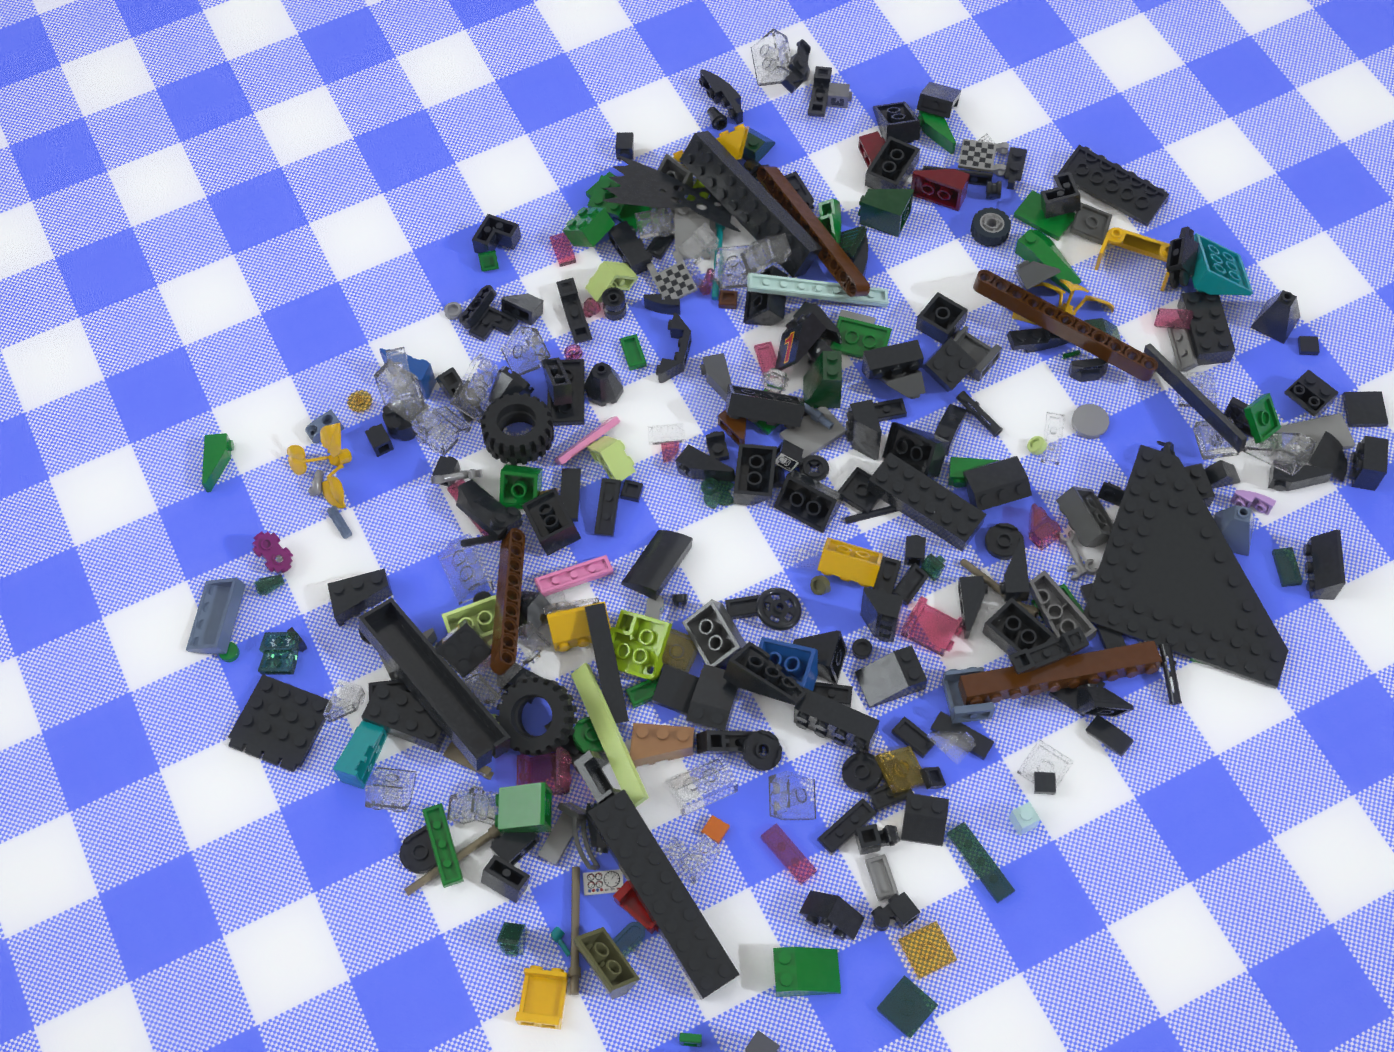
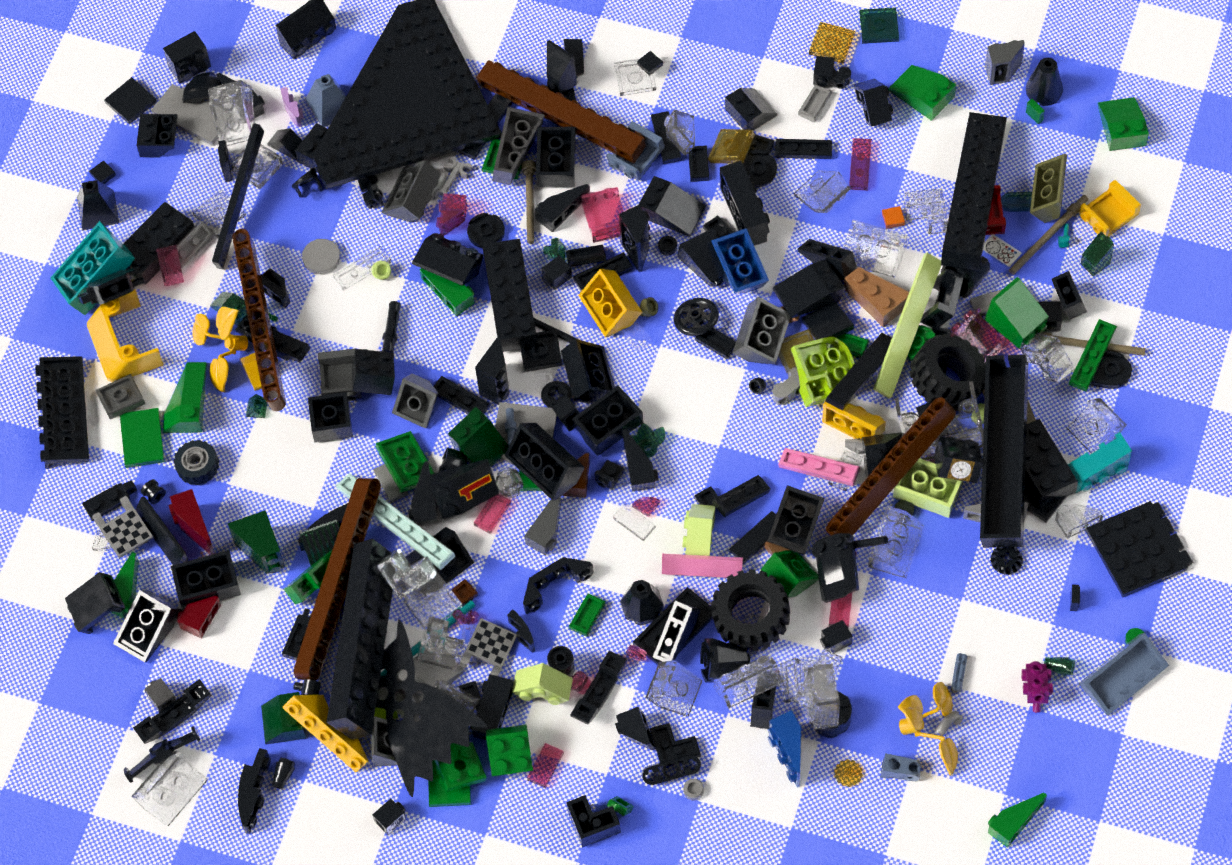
camera: 135 degrees left, 0 degrees up
slope [258,632,299,675] -> none
black wedge [327,568,393,627] -> none
black brick [365,423,394,457] -> none
light grey bar [430,469,483,484] -> none
clear tile [543,597,600,615] -> none
dark grey piece [557,803,600,871] -> none
black slope [621,530,693,601] -> none
black wedge [723,641,807,706] -> none
black tile [742,730,782,772] -> none
black brick [855,824,900,855] -> none
black slope [861,339,924,379] -> none
black slope [882,422,950,478] -> none
black tile [920,766,946,790] -> none
black slope [934,404,967,456] -> none
tile [947,822,1015,904] -> none
black slope [999,540,1030,602] -> none
black slope [1008,627,1089,675] -> none
light aqua brick [1009,801,1041,836] -> none
dark grey slope [1013,260,1061,290] -> none
black brick [1041,172,1081,219] -> none
black pin [1158,643,1182,705] -> none
green plate [1244,393,1281,444] -> none
tile [1272,547,1303,587] -> none

